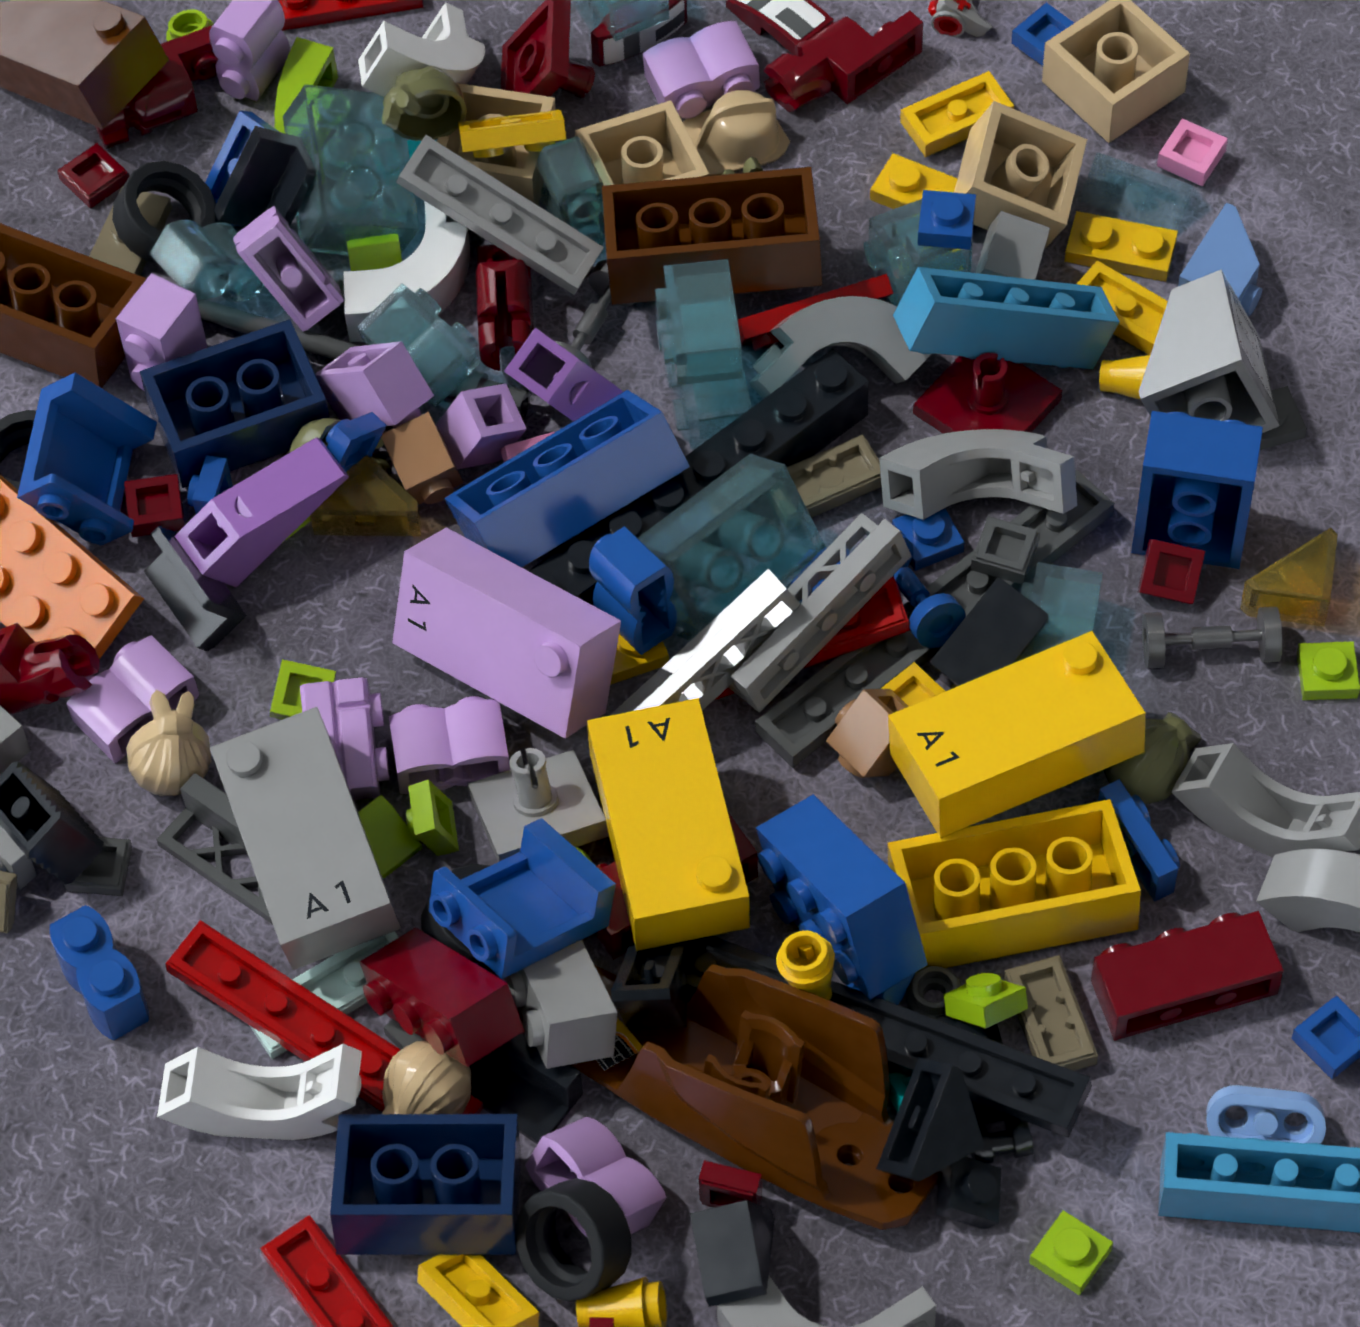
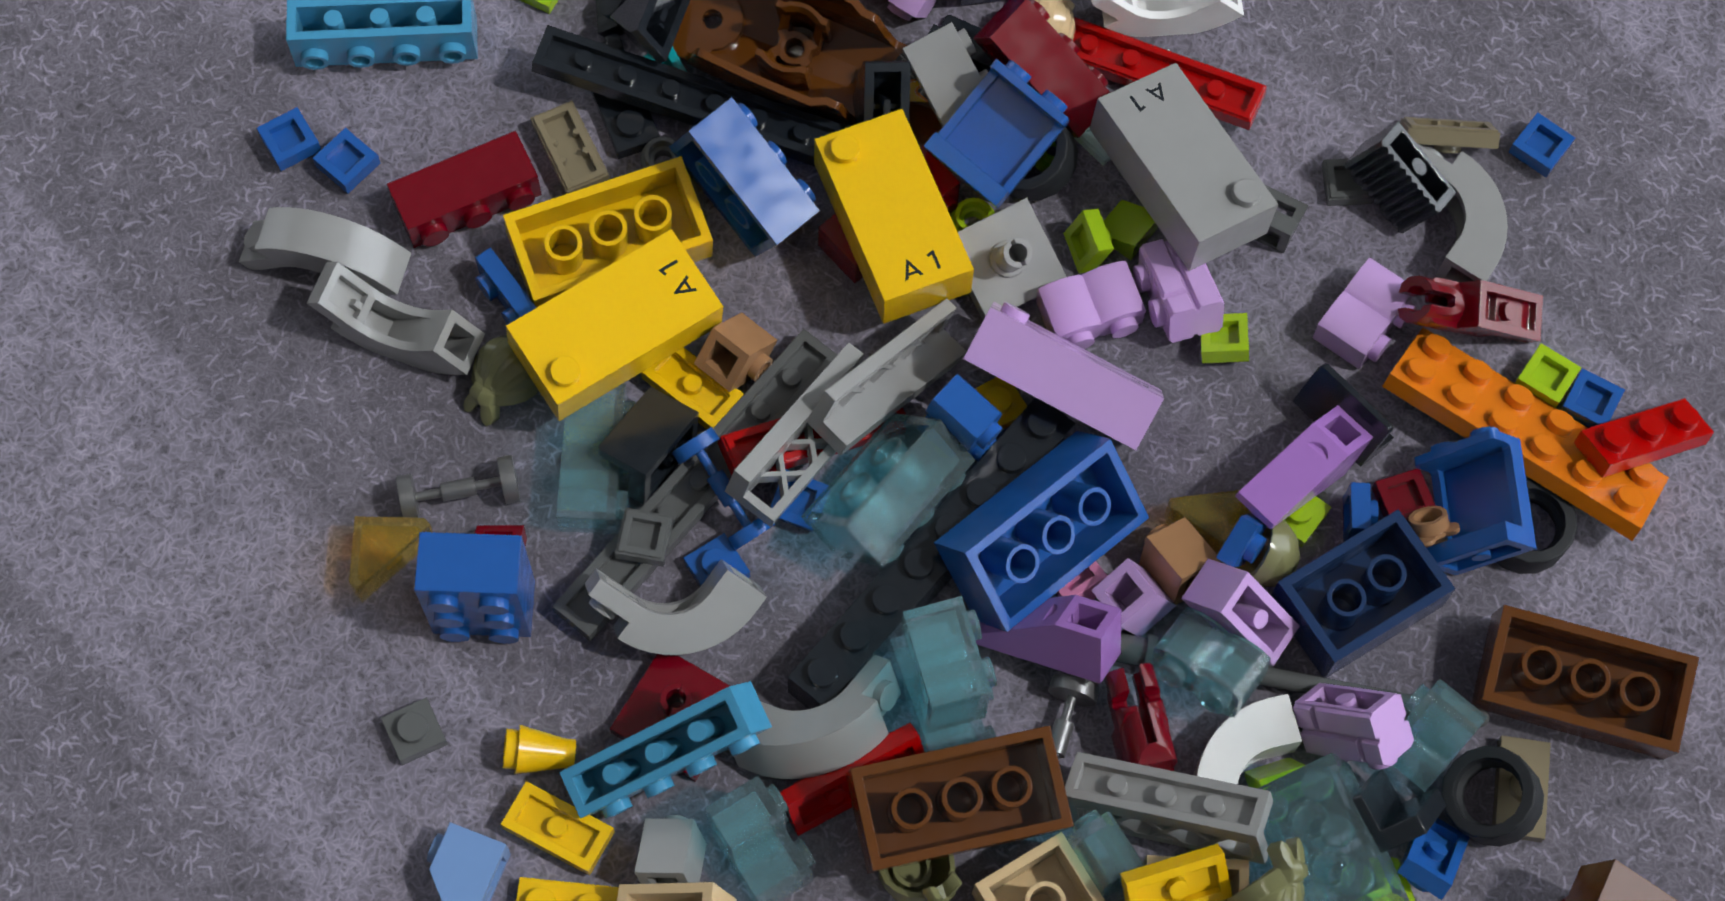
camera: 165 degrees right, 10 degrees up
blue brick [50,905,149,1041] -> none
dark red tile [57,143,129,209] -> none
lavender brick [116,273,208,390] -> none
tan piece [126,689,211,796] -> none
dark tan plate [768,435,882,526] -> none
yellow cone [776,931,835,1000] -> none
blue plate [918,190,976,250] -> none
lime plate [943,973,1028,1028] -> none
slope [1139,269,1280,433] -> none
light blue plate [1206,1085,1326,1144] -> none
lime plate [1297,641,1360,700] -> none
none -> medium nougat plate [1408,506,1460,548]

